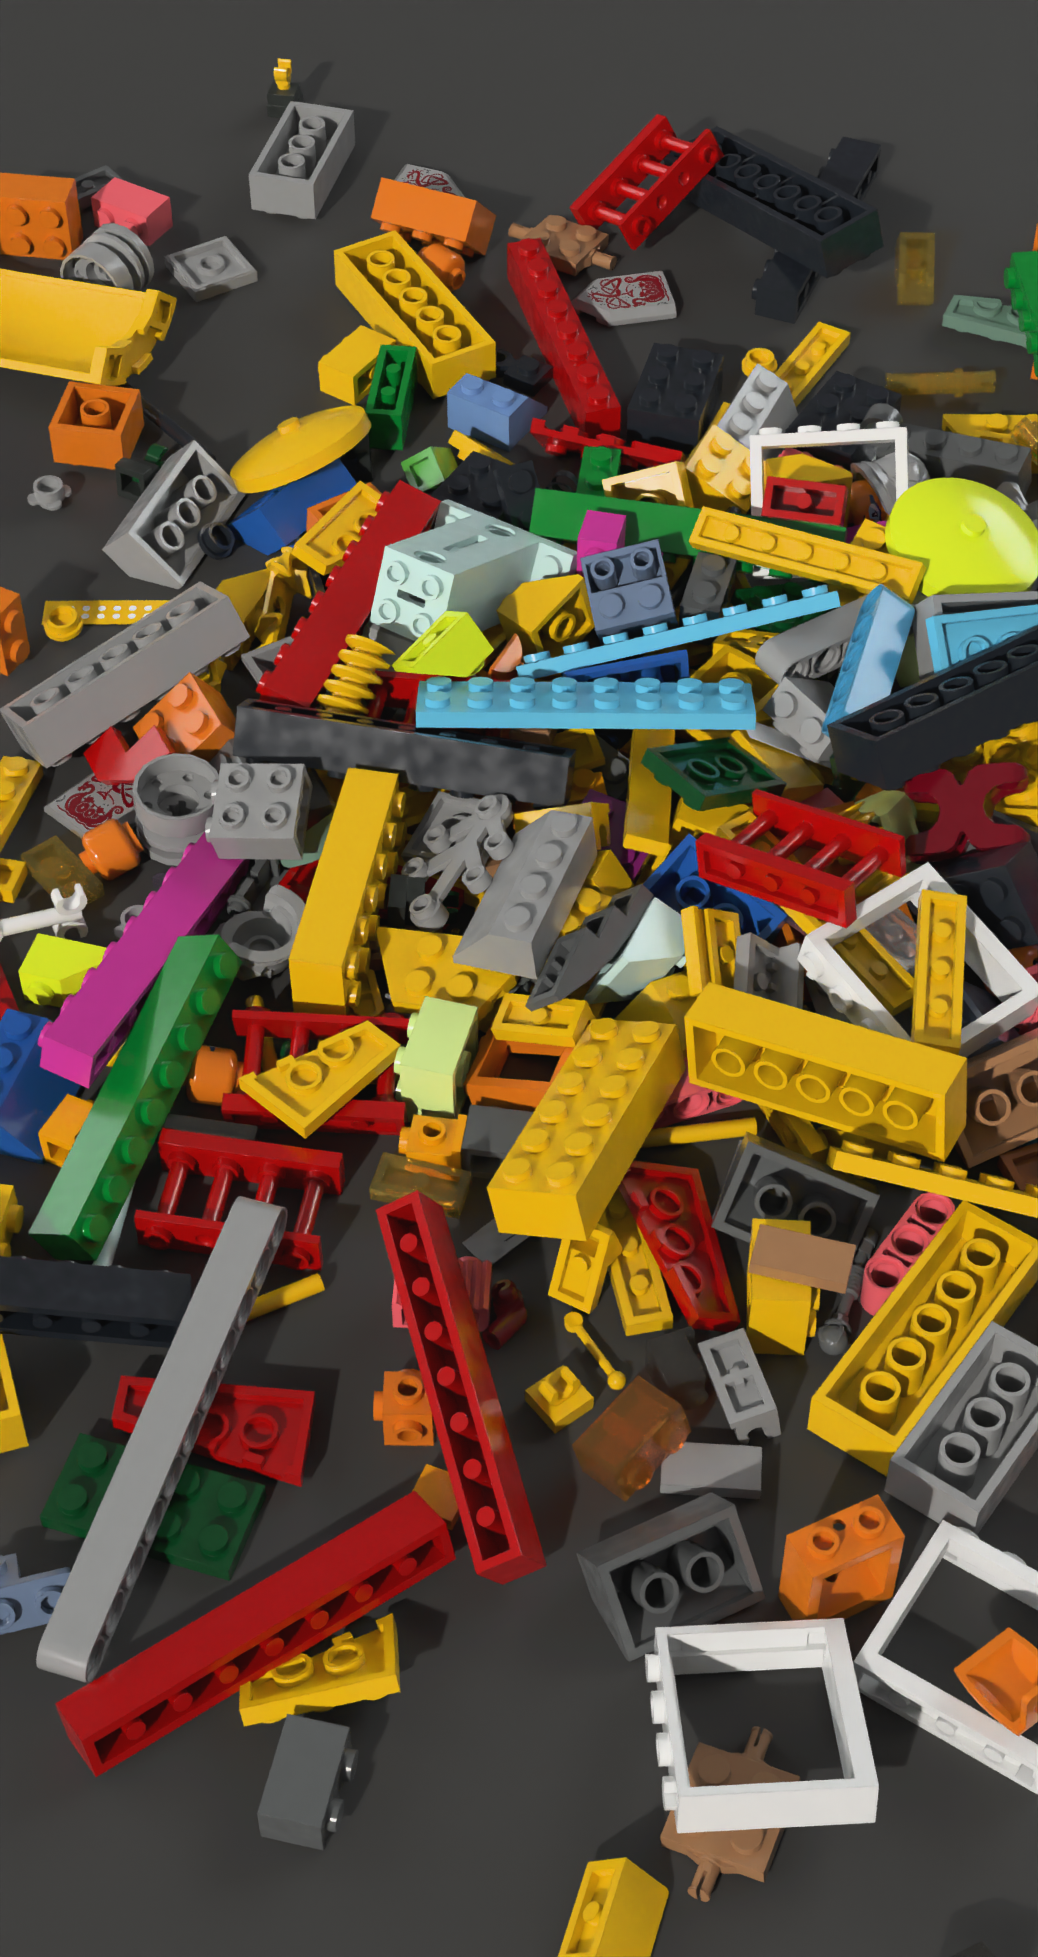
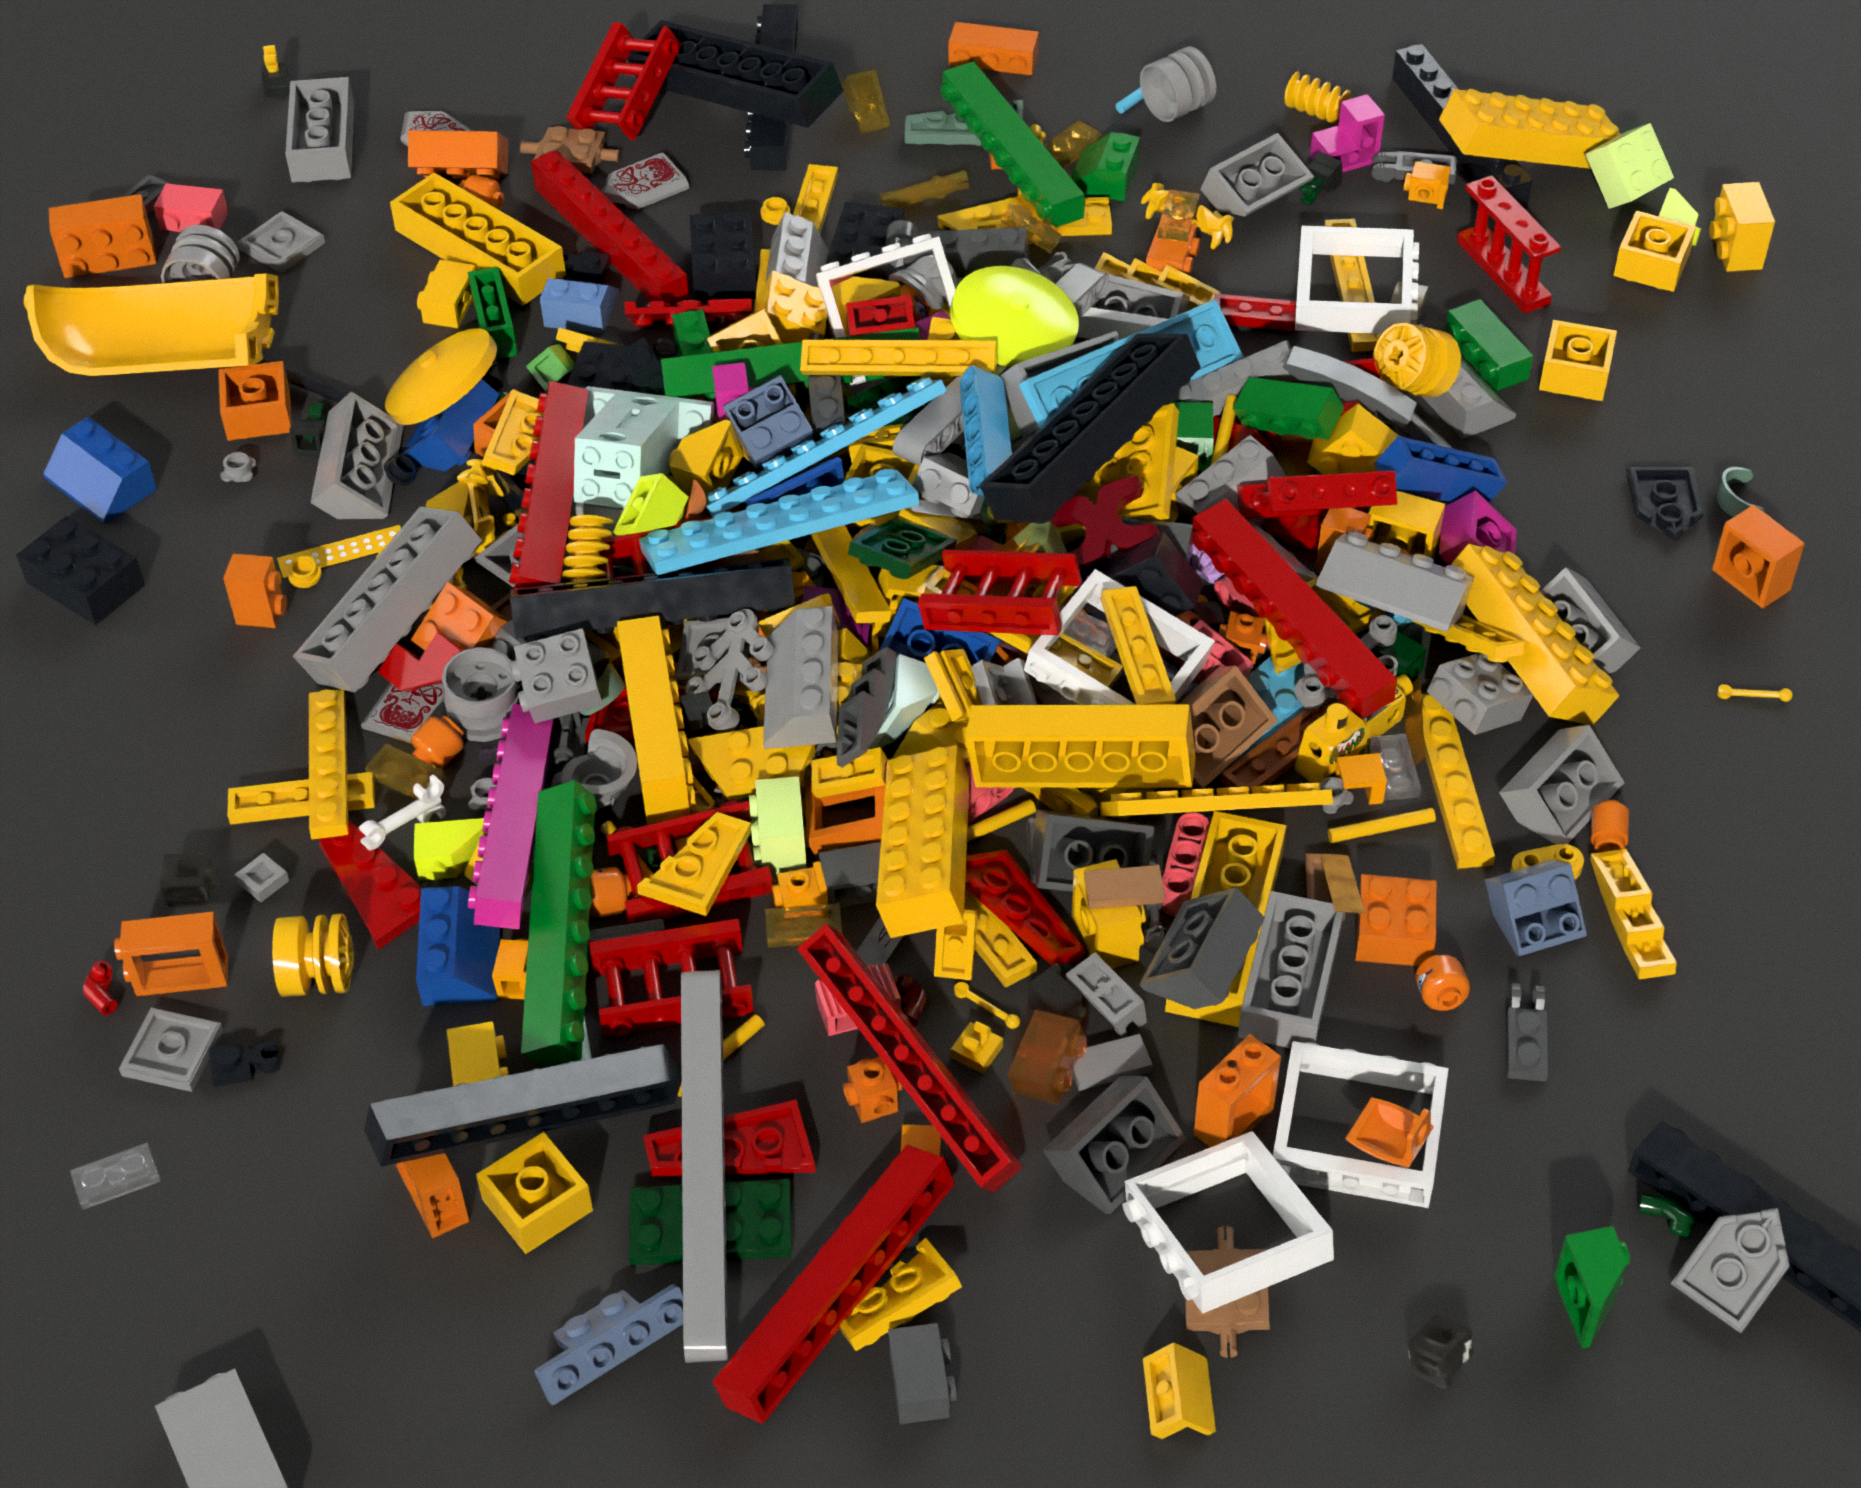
camera: 20 degrees left, 0 degrees up
none -> dark grey slope [1139,887,1265,1009]

